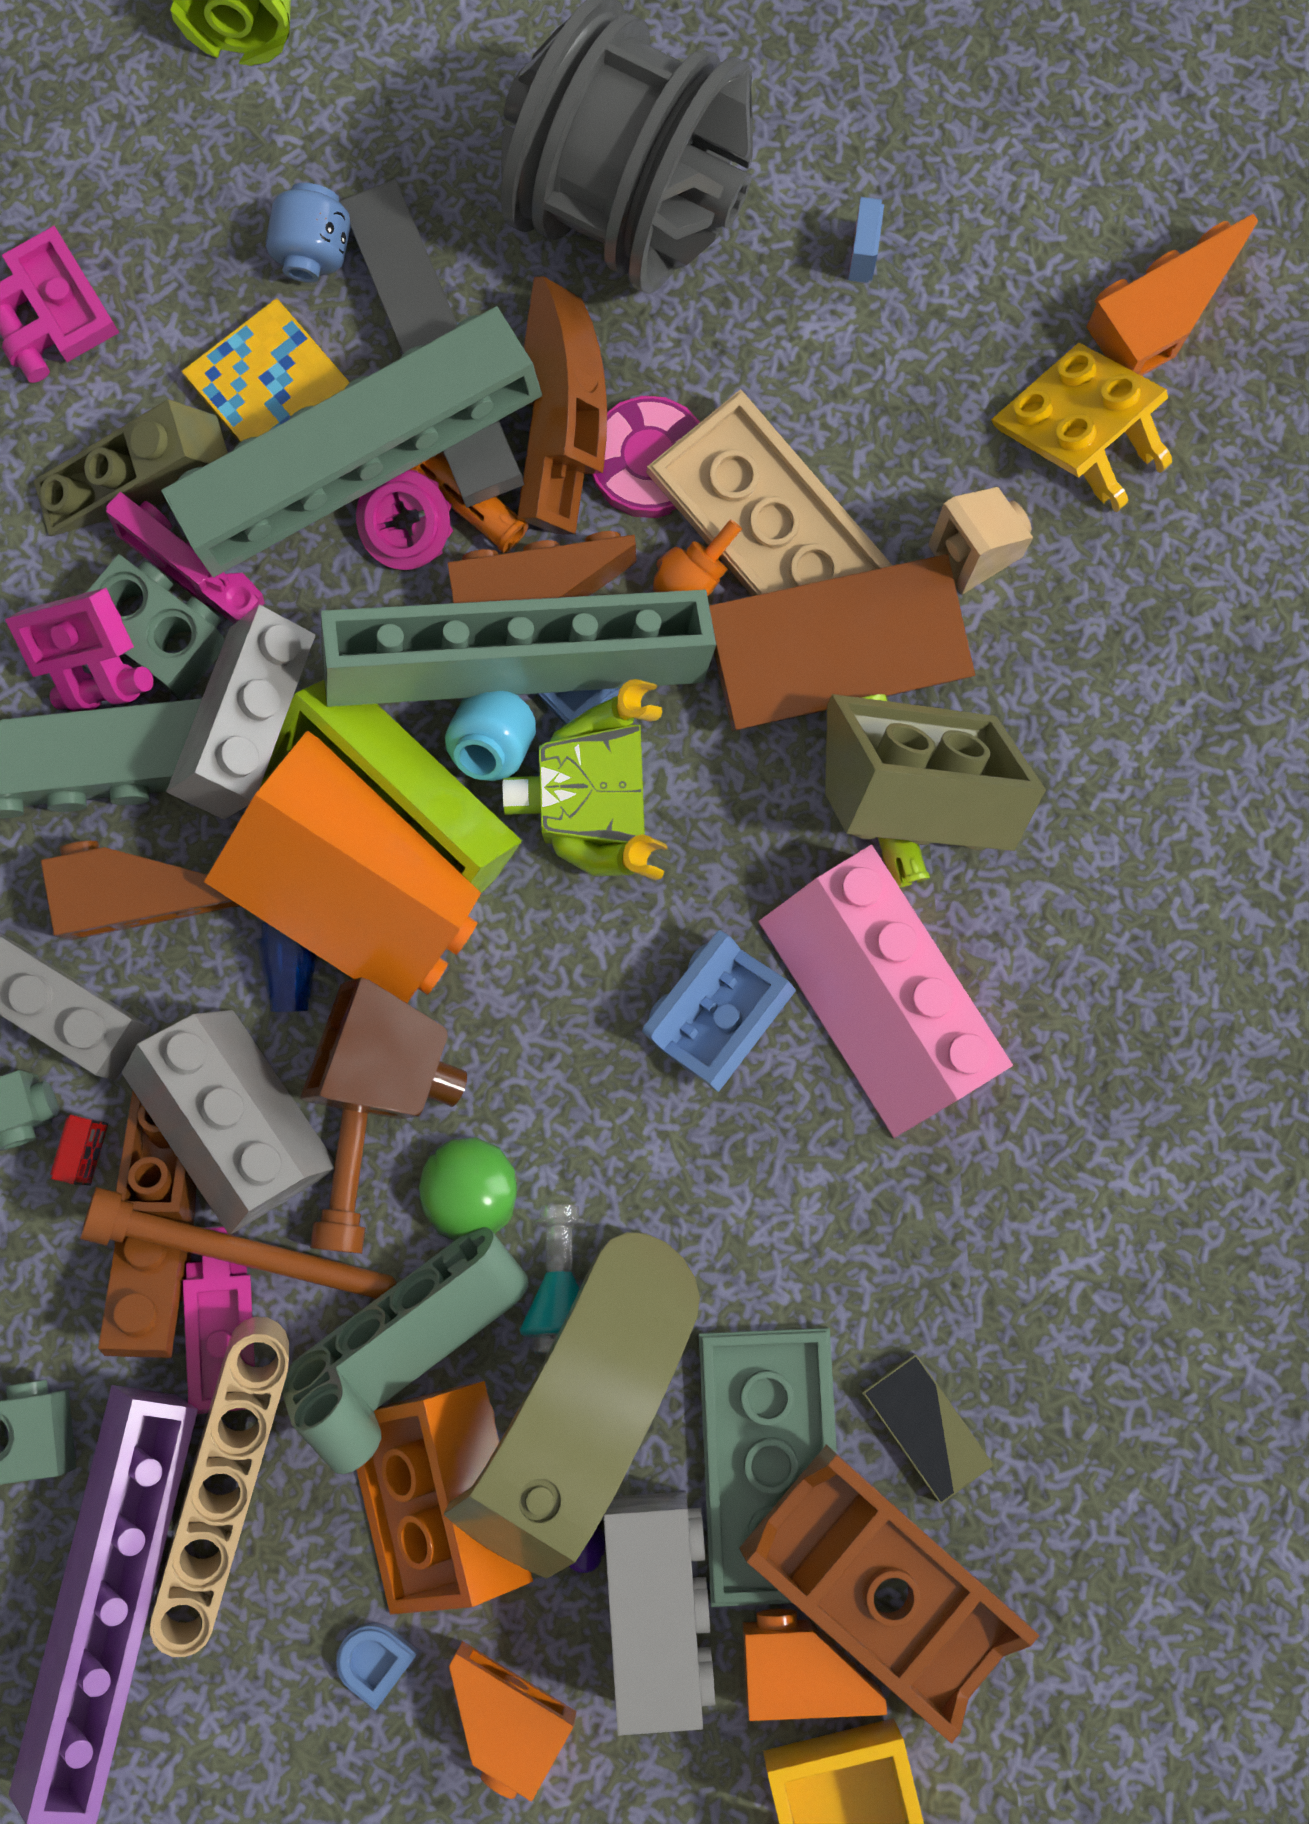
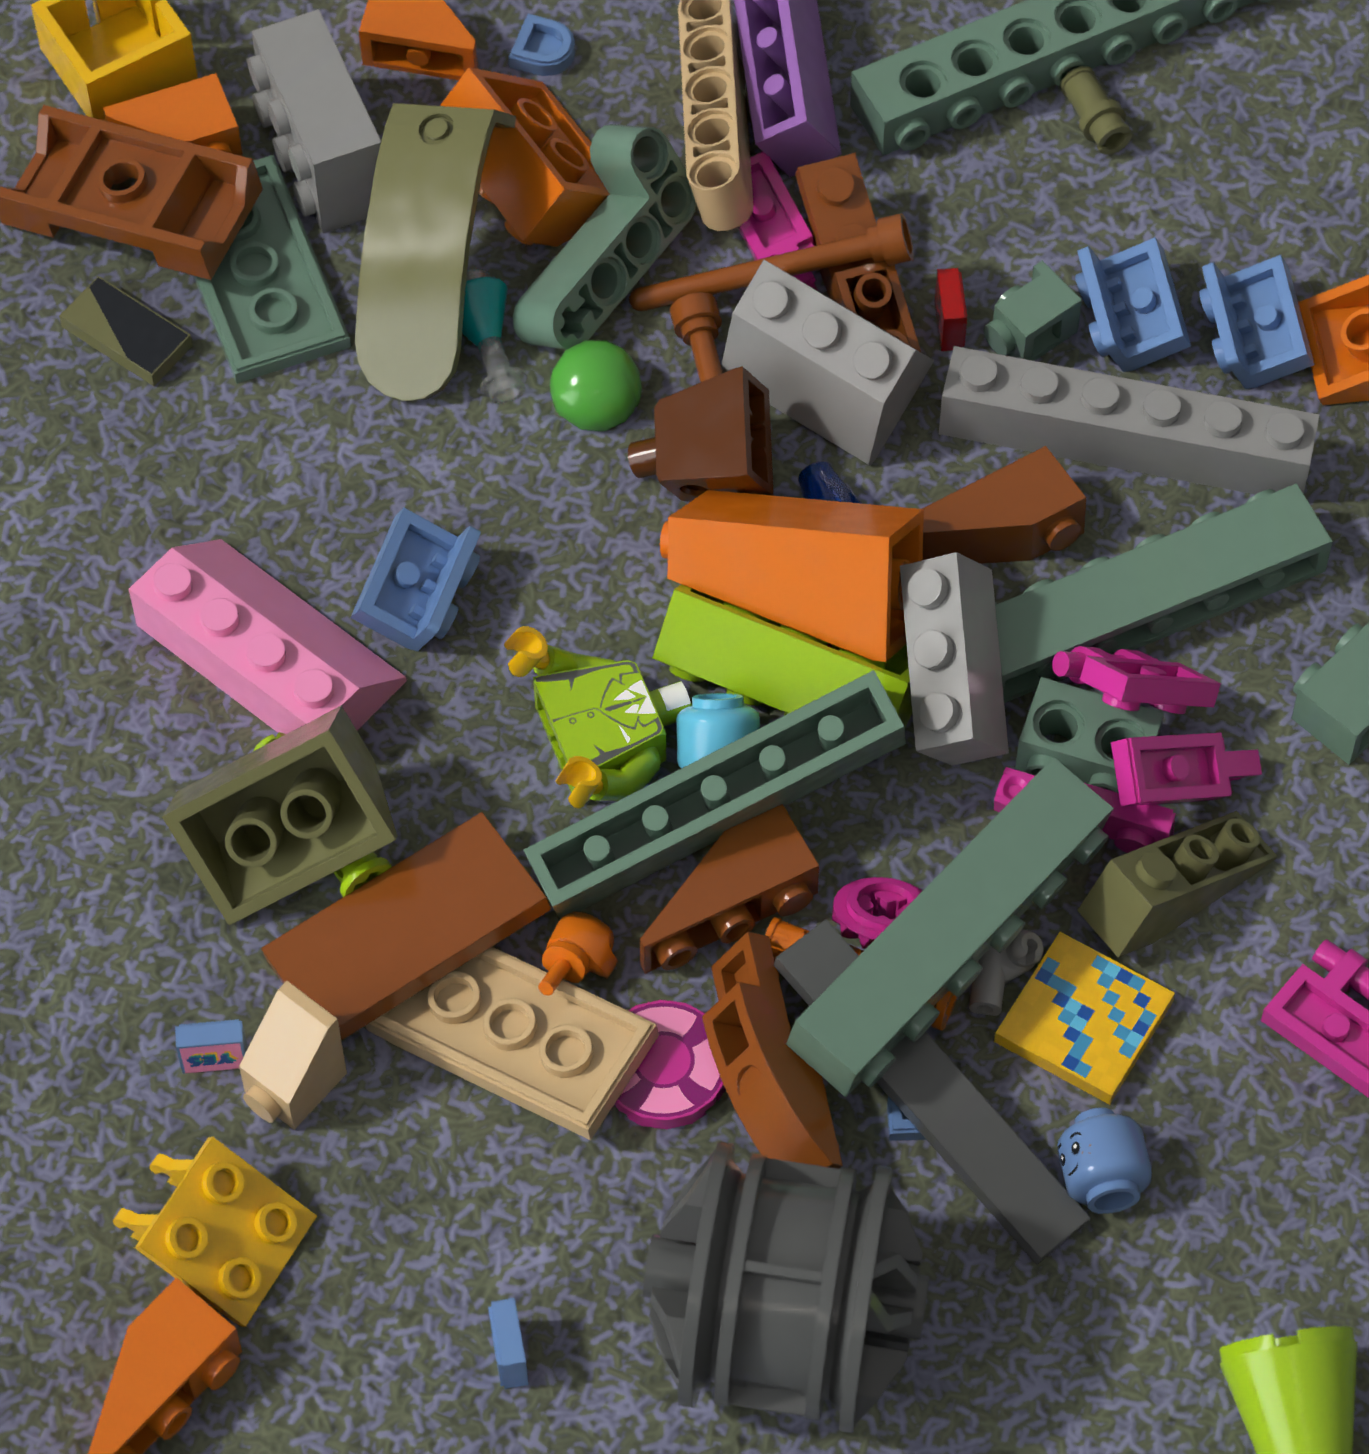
camera: 160 degrees right, 20 degrees down
none -> tile [175,1019,248,1074]
none -> dark pink hinge [1111,732,1262,807]

